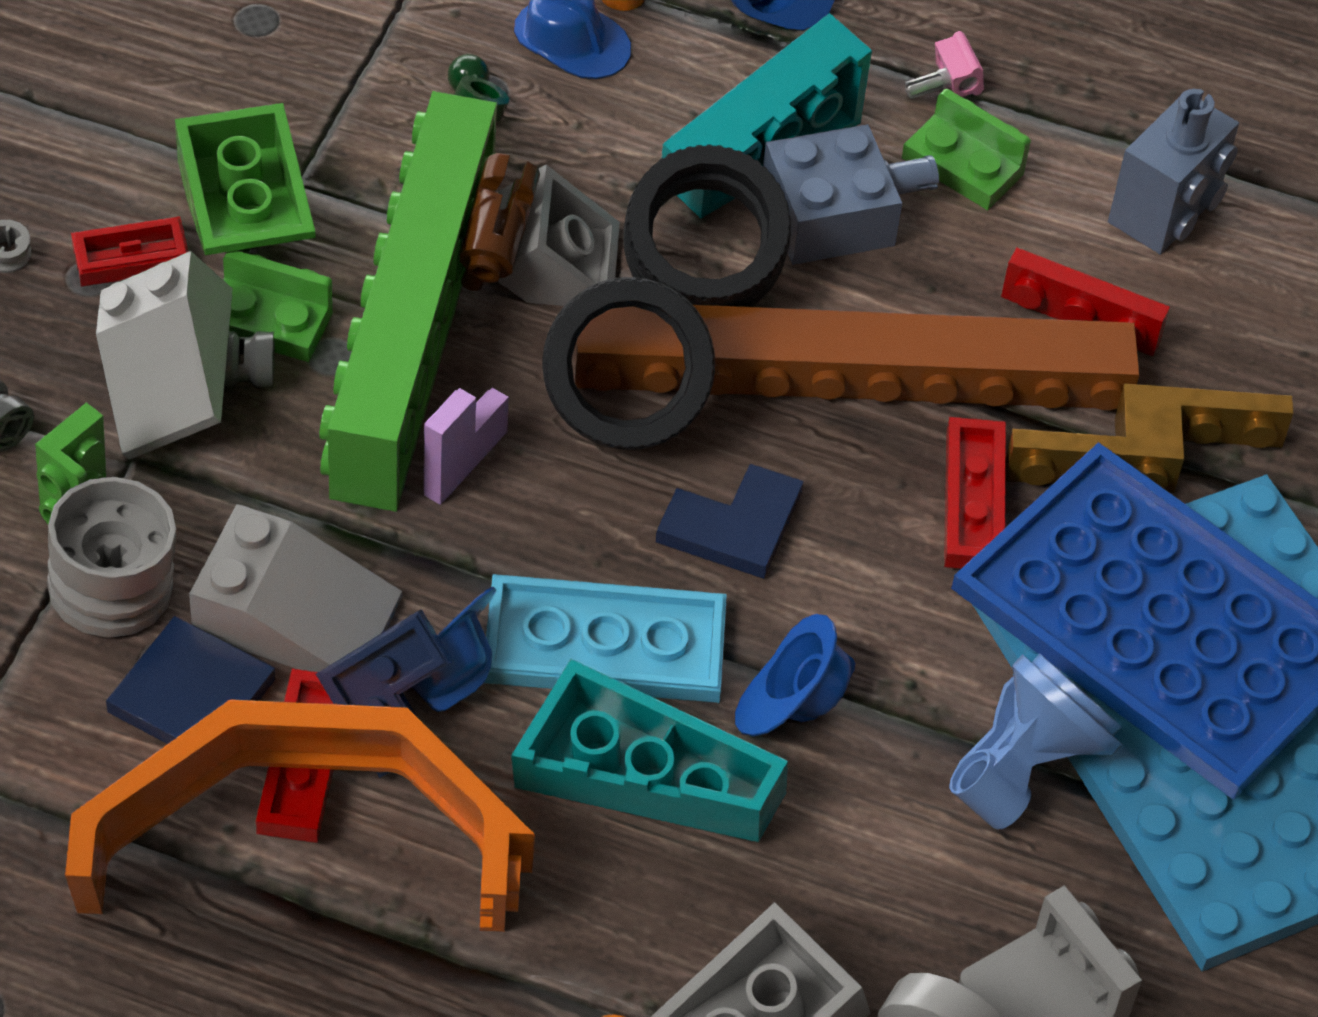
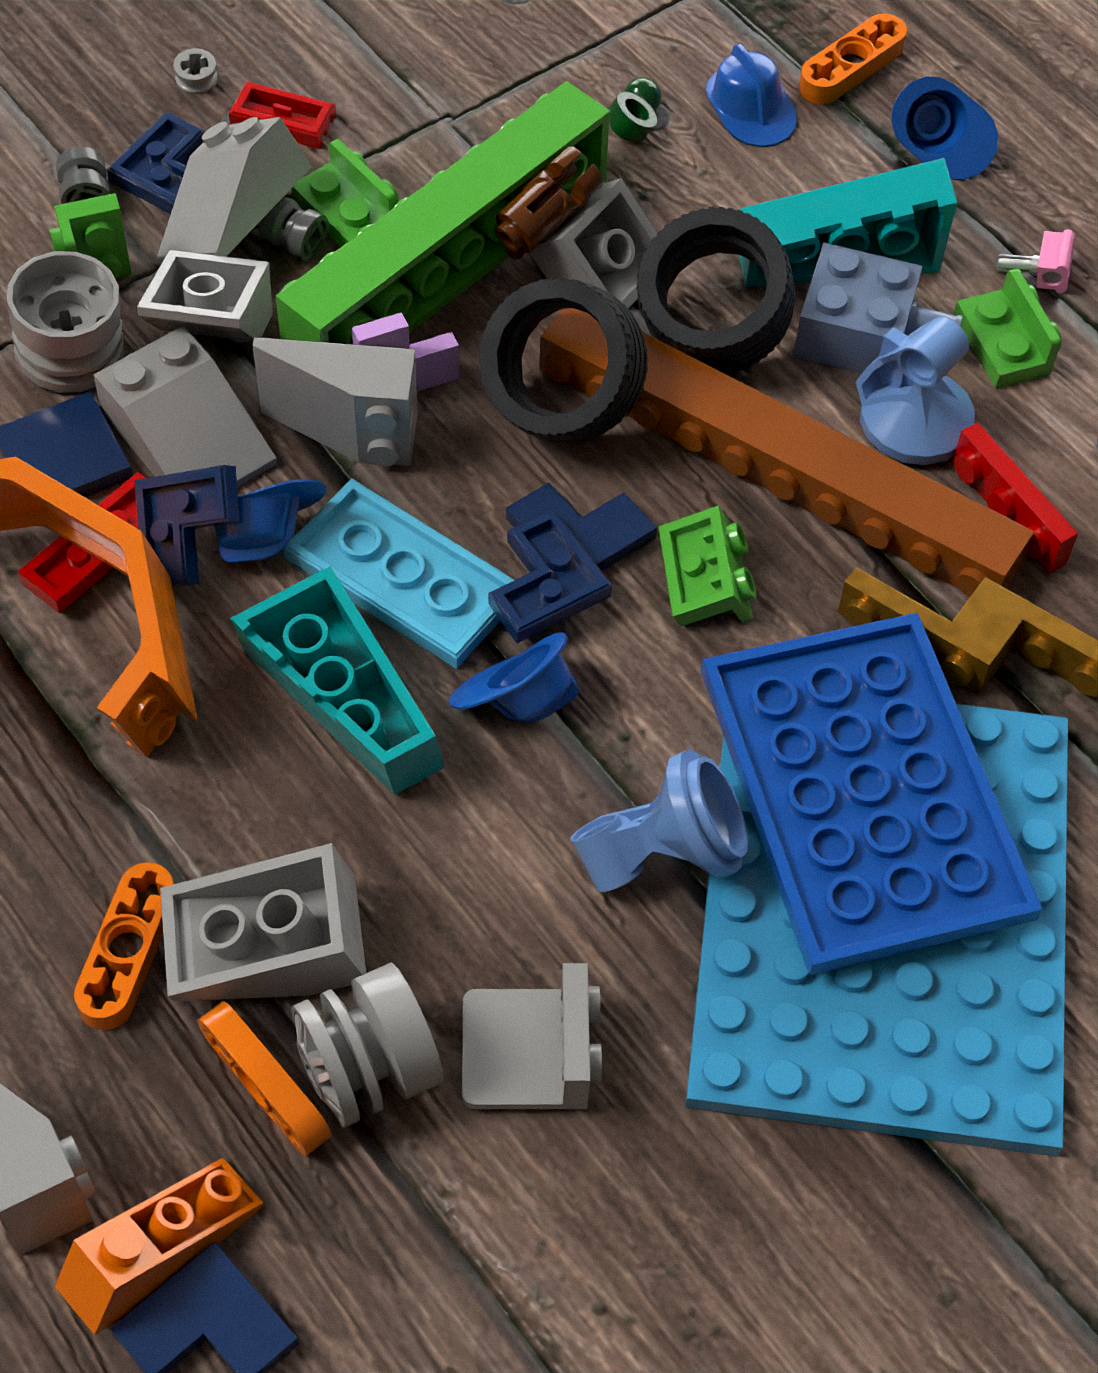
camera: 35 degrees right, 5 degrees up
bright green slope [175,103,315,255] -> none
red plate [944,417,1006,569] -> none
none -> dark blue tile [106,111,205,214]
none -> light grey slope [137,250,273,342]
none -> light grey slope [253,337,418,466]
none -> dark blue tile [488,509,612,644]
none -> bright green bracket [658,506,757,626]
none -> medium blue piece [855,317,975,465]

